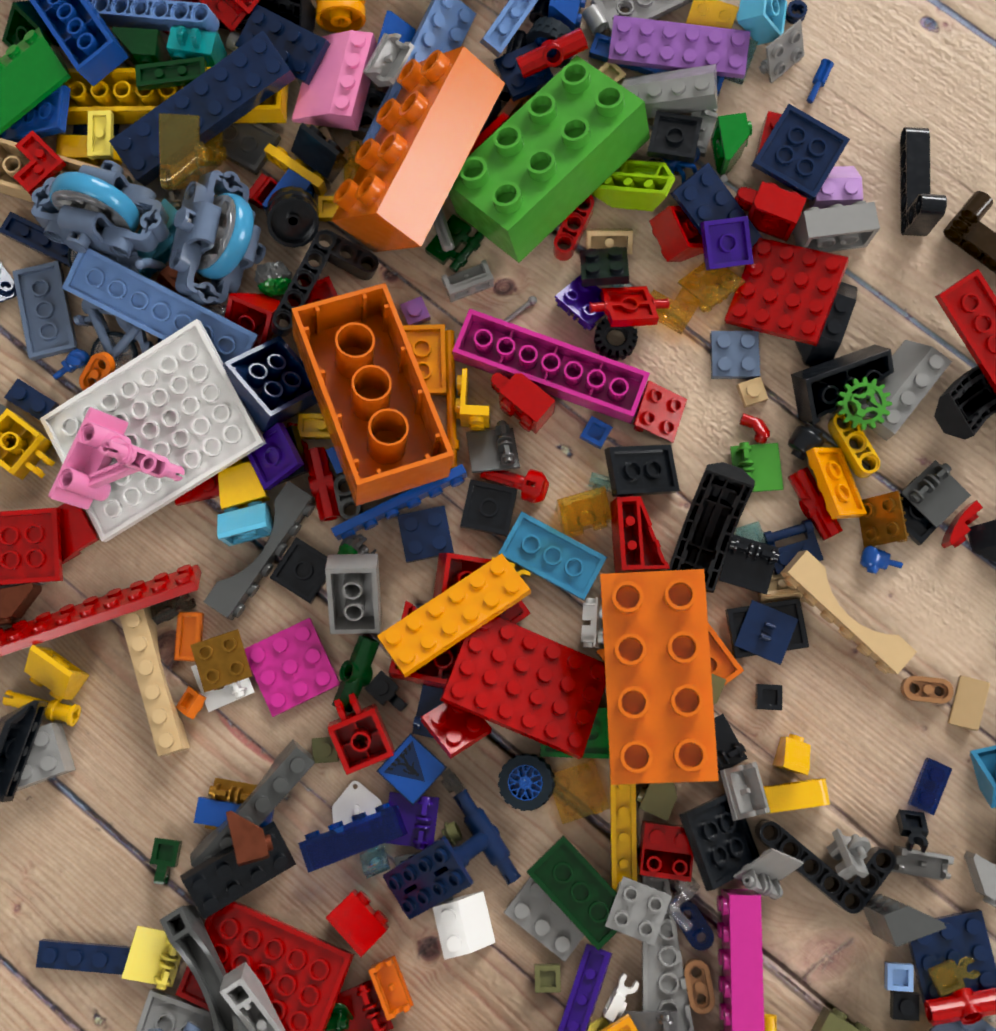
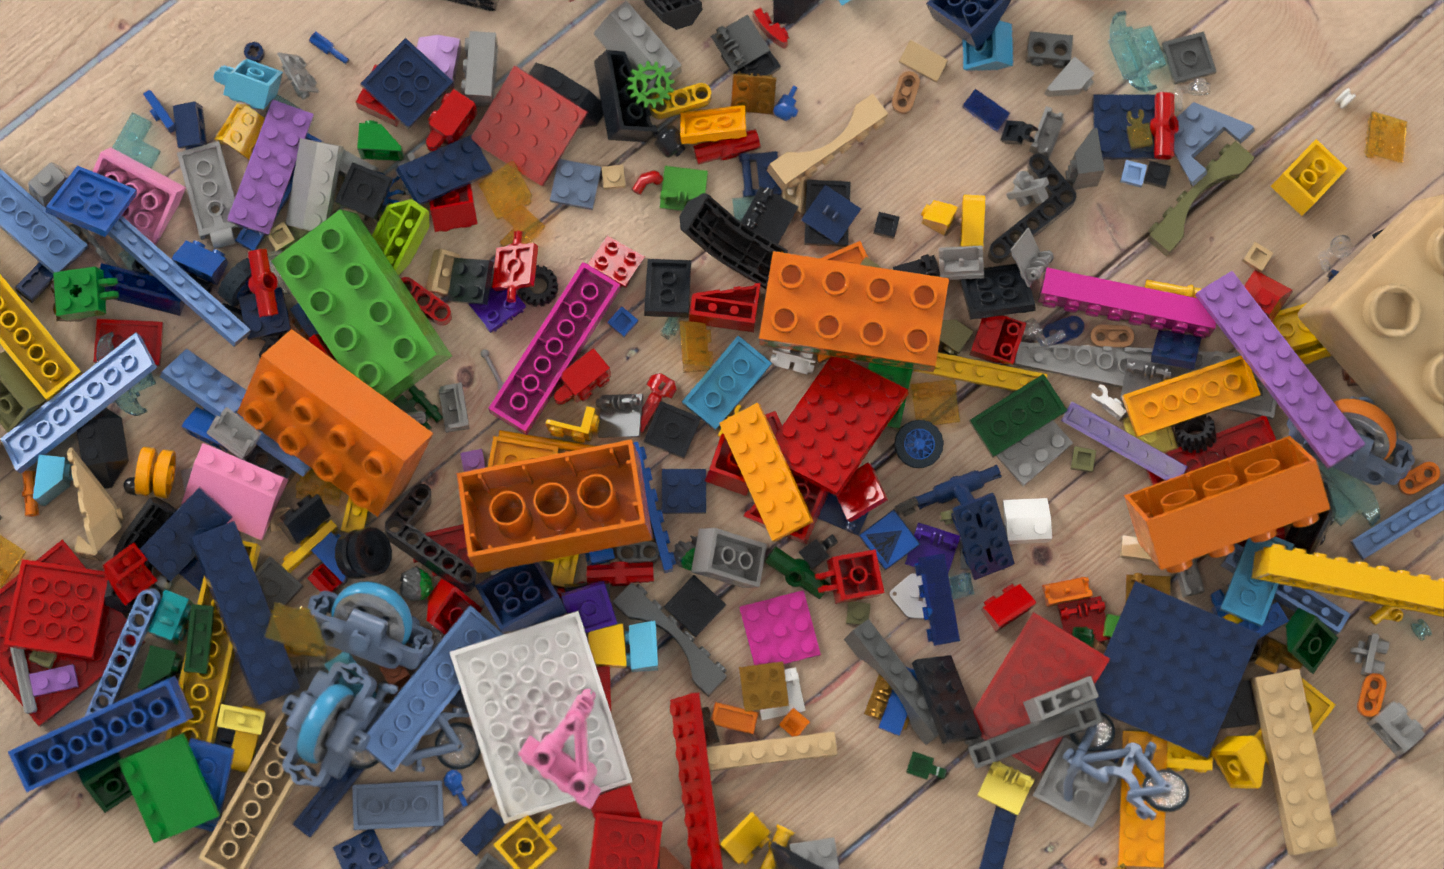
camera: 85 degrees left, 0 degrees up
red plate [13,130,66,196] -> none
orange plate [79,352,115,391] -> none
copper slope [226,811,274,866] -> none
light grey hinge [605,876,672,946] -> none
dark purple plate [700,216,754,270] -> none

